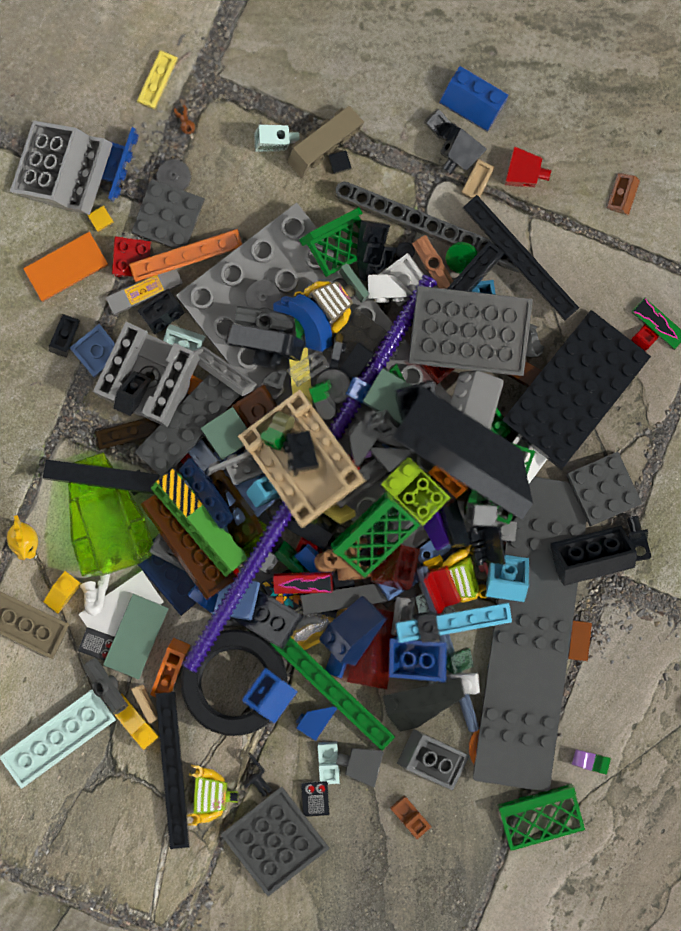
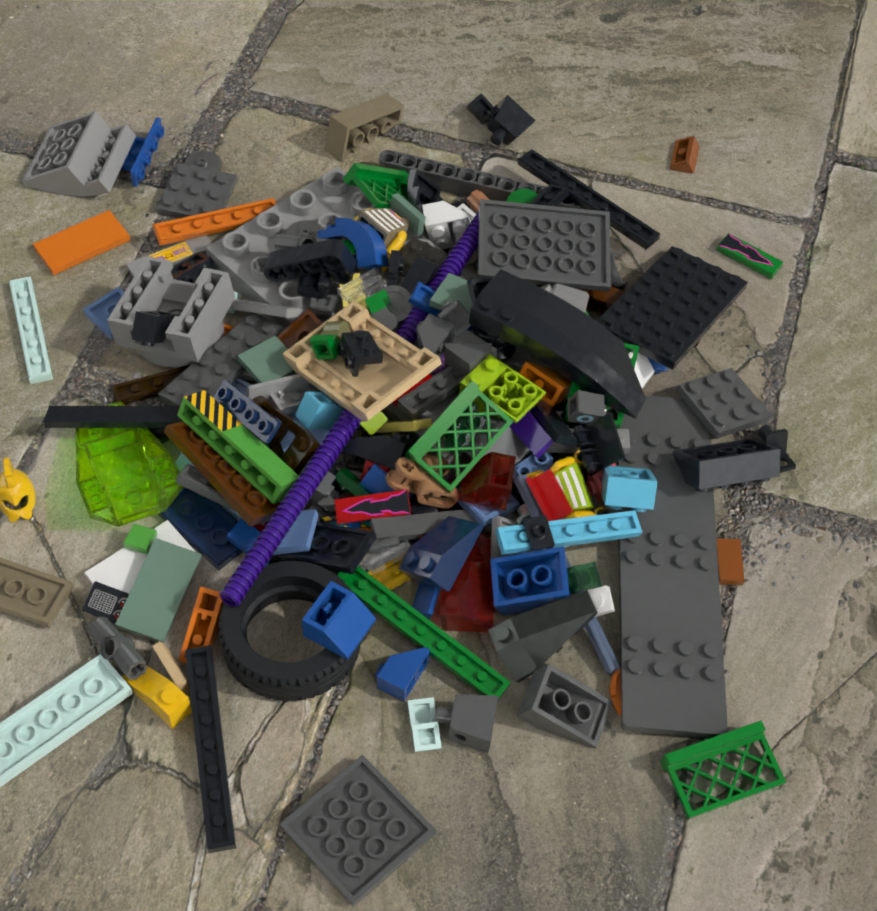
camera: 10 degrees left, 30 degrees down
yellow slope [43,571,82,614] -> none
black slope [49,314,81,358] -> none
white piece [80,558,122,615] -> none
yellow tile [88,205,114,232] -> none
red hinge [112,236,151,279] -> none
light yellow tile [137,50,178,110] -> none
dark orange arm [174,105,195,135] -> none
torso [186,764,238,826] -> none
black bracket [242,752,272,797] -> none
light aqua torso [254,125,299,152] -> none
black sticker [301,781,329,817] -> none
black tile [328,150,352,174] -> none
dark orange slope [390,795,431,839] -> none
blue slope [439,66,508,132] -> none
tan tile [461,159,495,199] -> none
red torso [505,147,551,188] -> none
leg [571,749,611,775] -> none
red slope [631,325,659,352] -> none
none -> light aqua tile [9,276,53,384]
none -> bright green tile [124,524,158,554]

